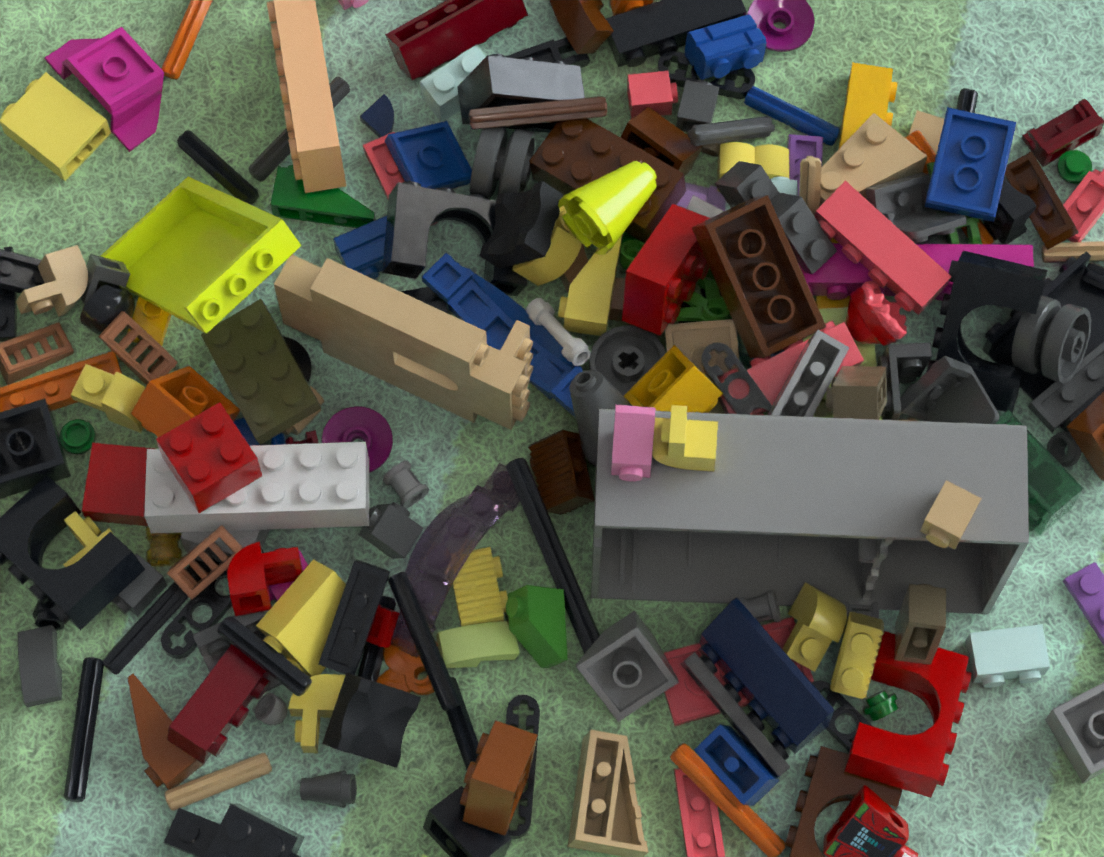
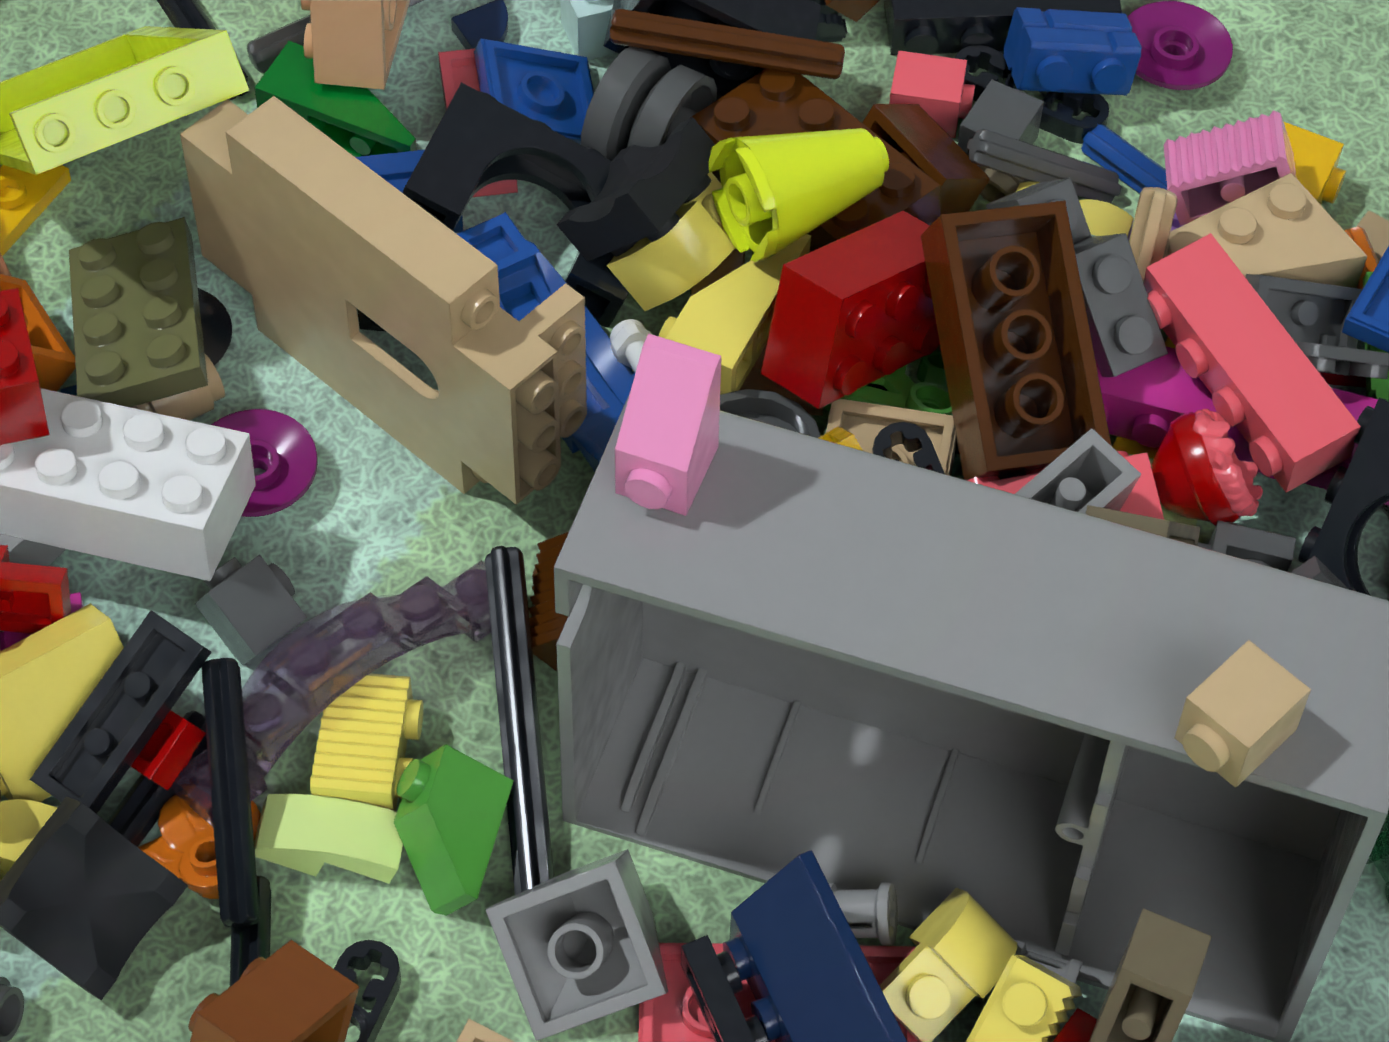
camera: 15 degrees right, 15 degrees down
light grey bush [383,461,429,508] -> none
light yellow brick [652,405,718,472] -> none
none -> bright pink brick [1164,110,1297,226]

